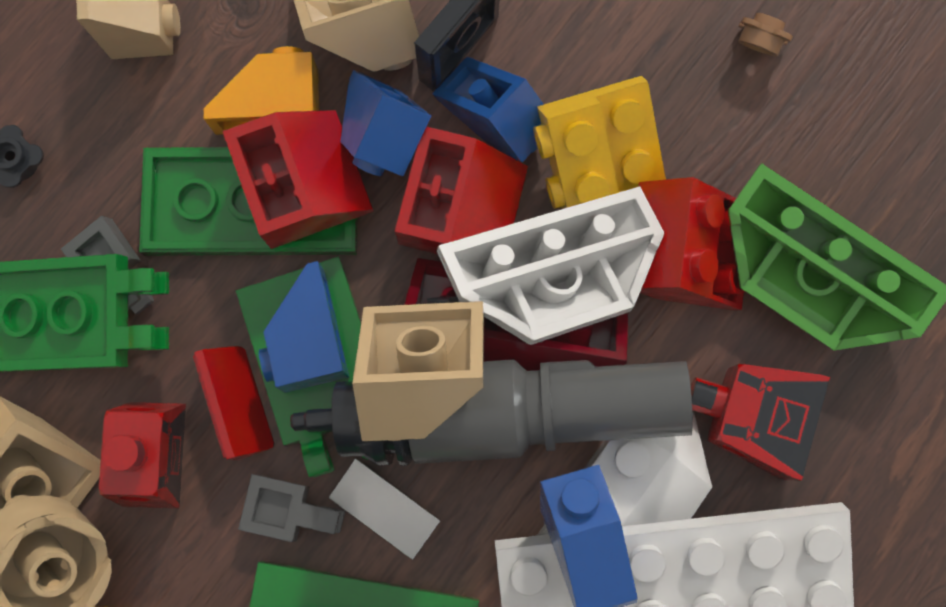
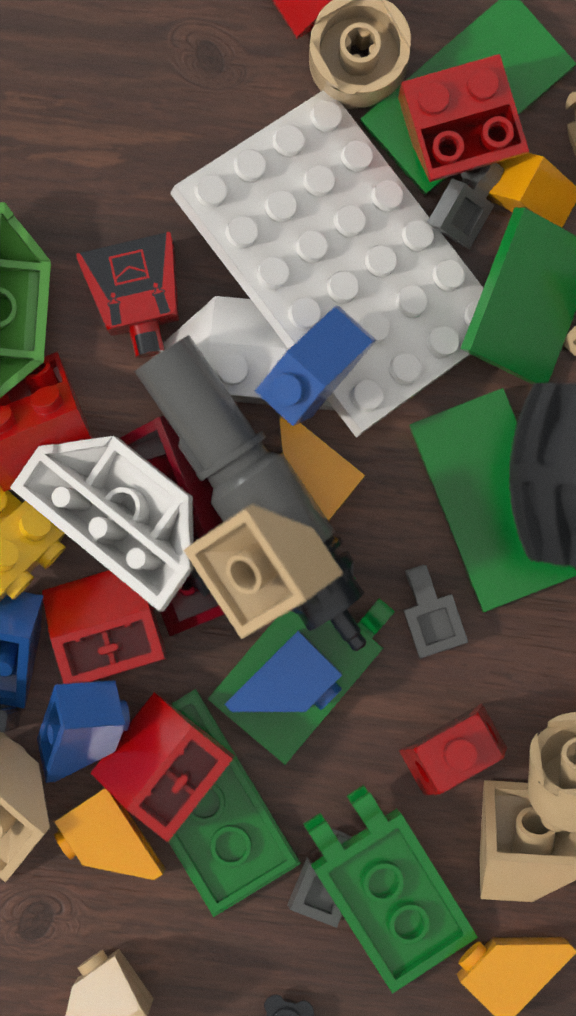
camera: 120 degrees left, 5 degrees up
red slope [193,346,274,461] -> none
white sticker [329,459,440,560] -> none
none -> light orange slope [279,416,365,521]

